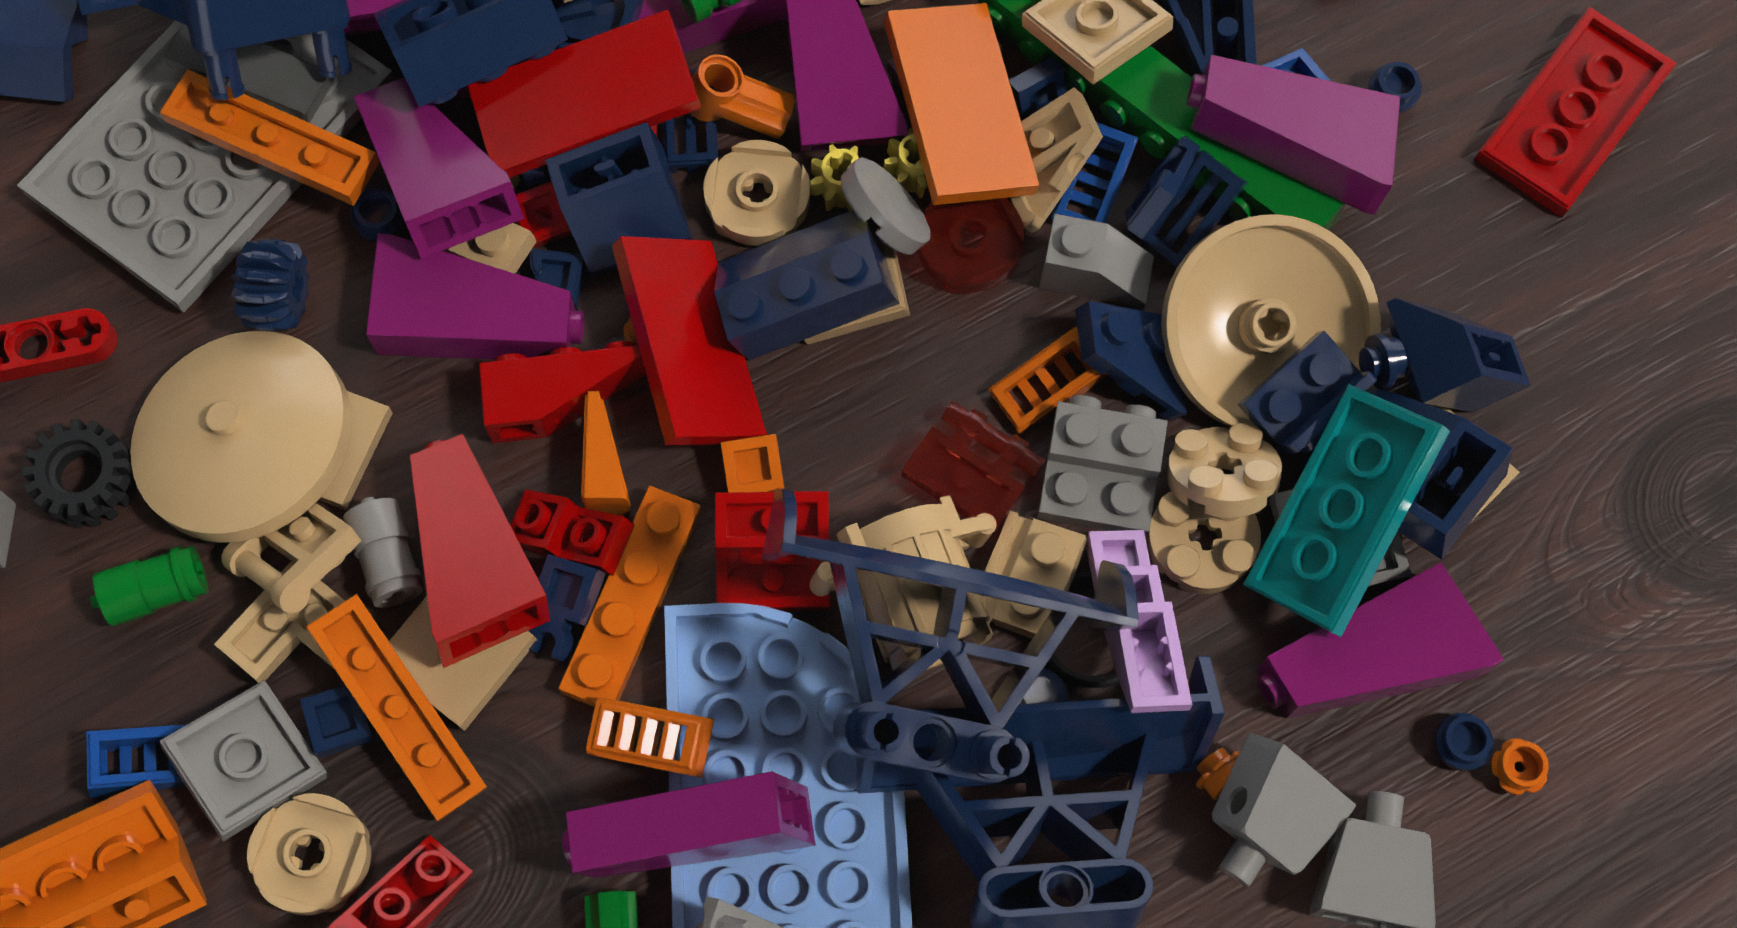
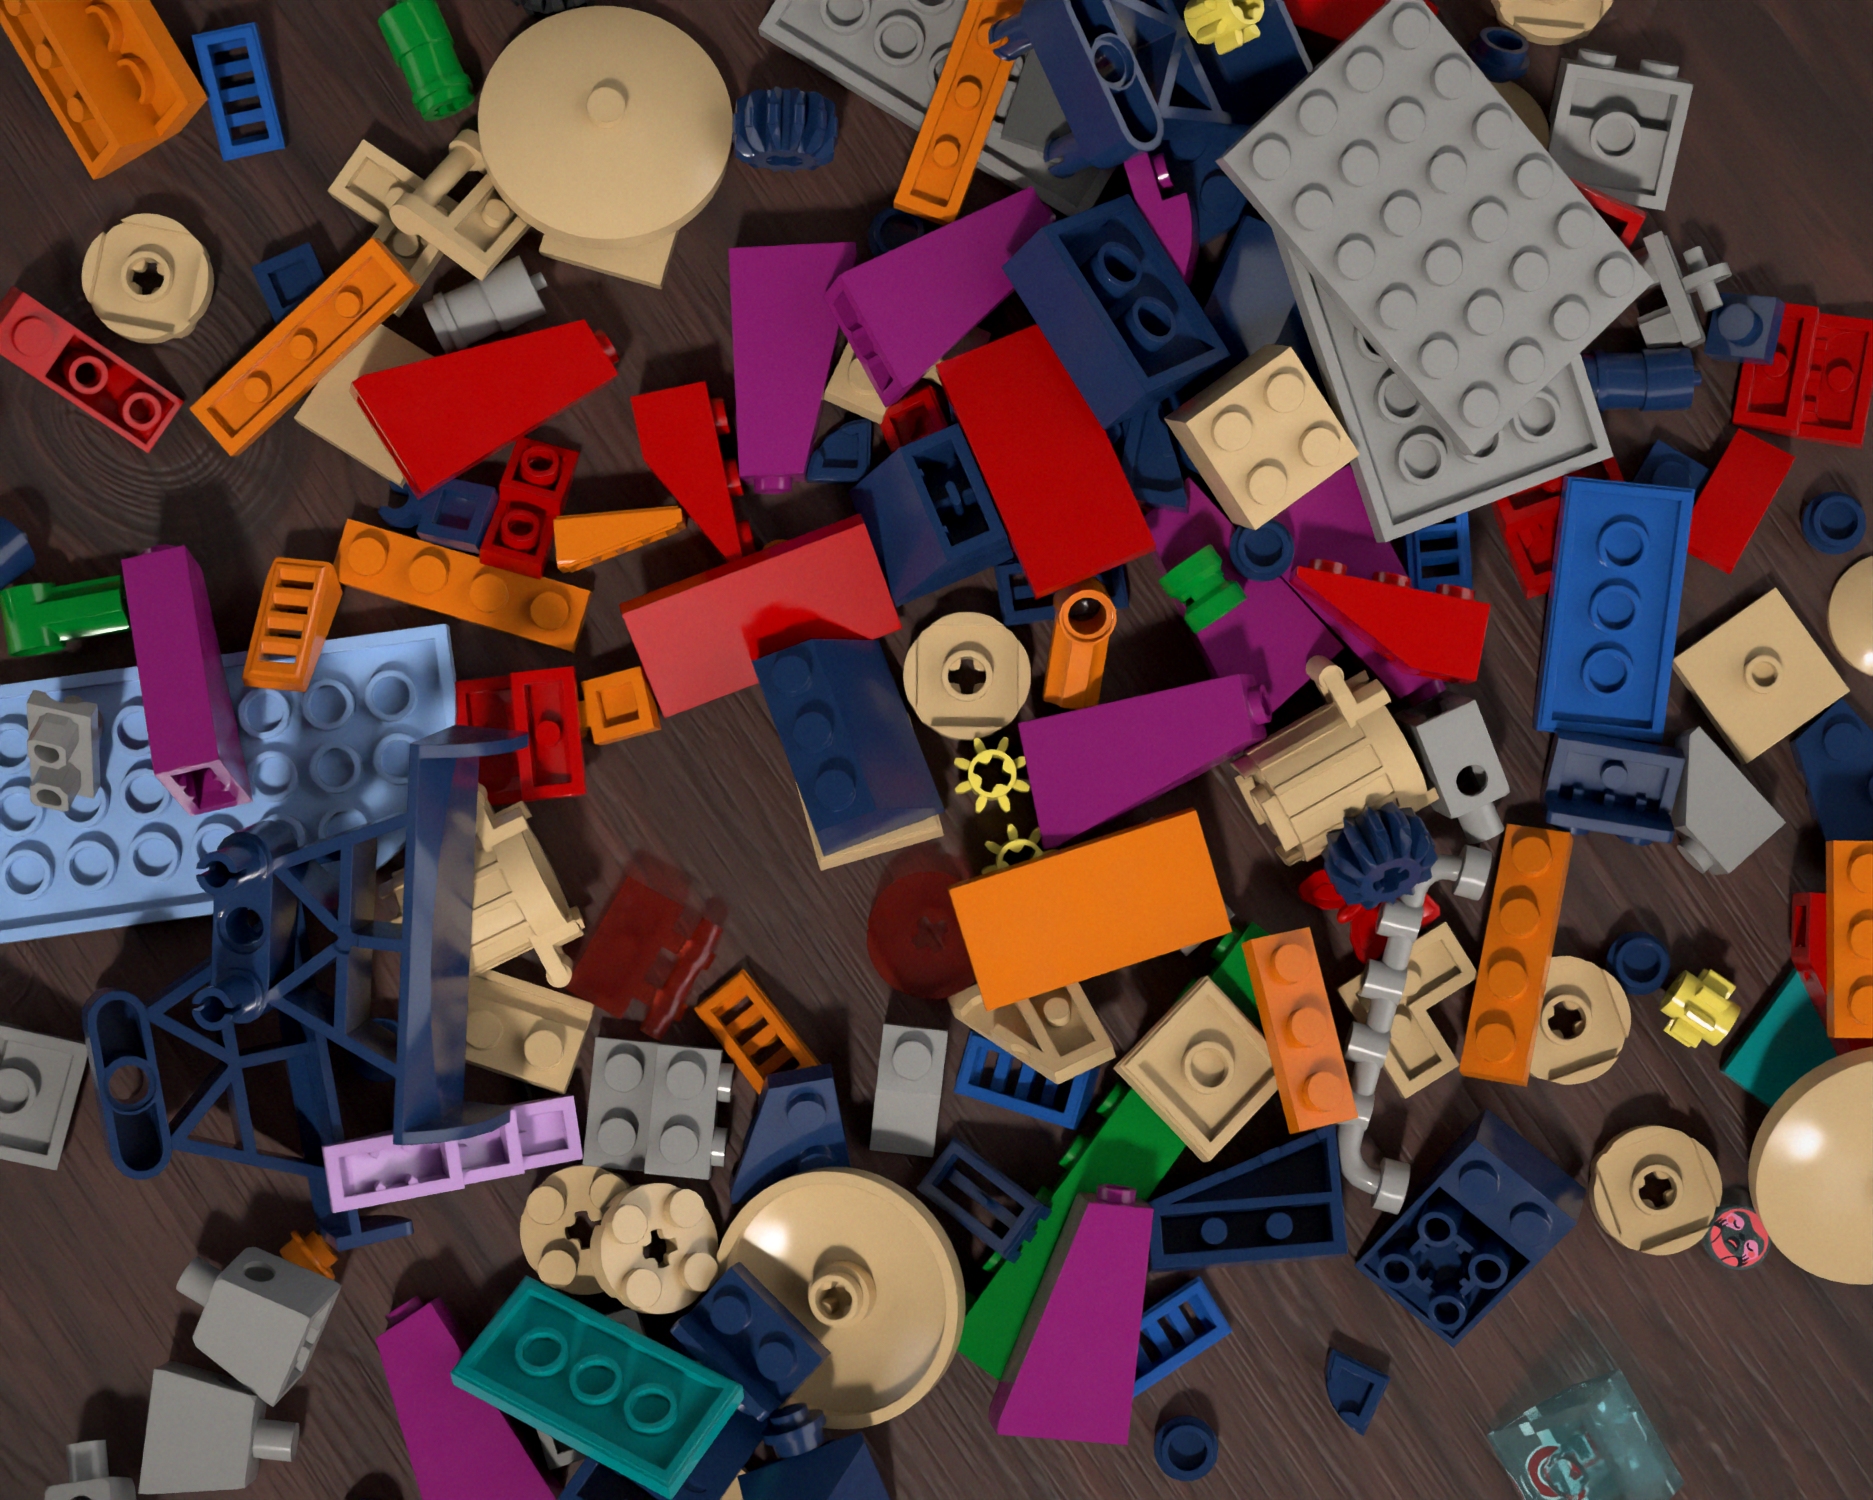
camera: 85 degrees right, 15 degrees up
light grey tile [160,680,327,841] -> none
light grey tile [841,157,930,255] -> none
dark blue plate [1009,57,1066,121] -> none
dark blue tile [1125,135,1200,239] -> none

